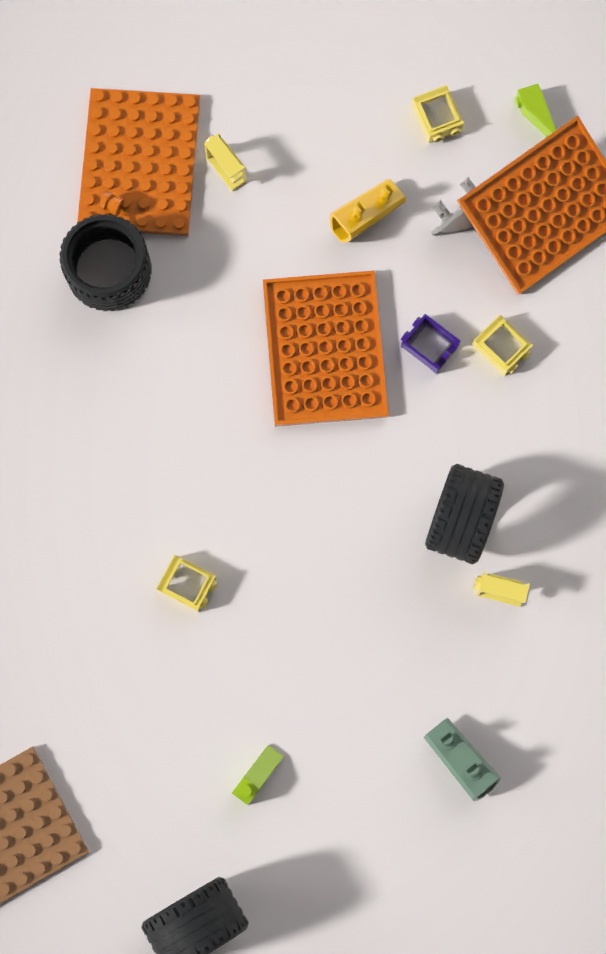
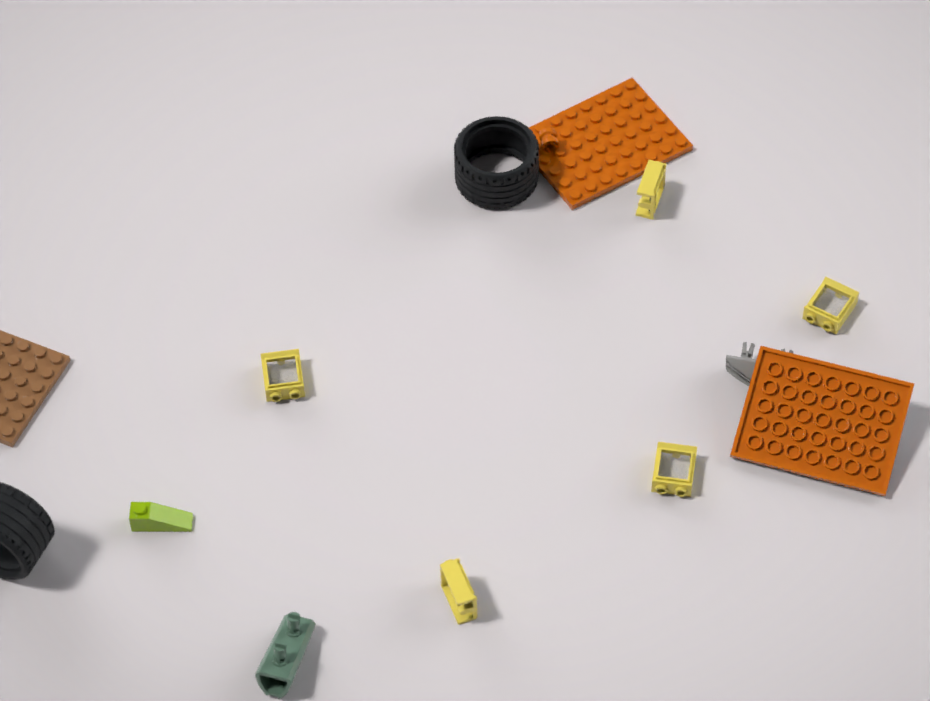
camera: 55 degrees right, 25 degrees down
orange plate [263,270,389,427] -> none
yellow piece [330,179,406,243] -> none
window [401,314,461,374] -> none
black tyre [425,464,504,565] -> none
lime slope [514,83,556,137] -> none

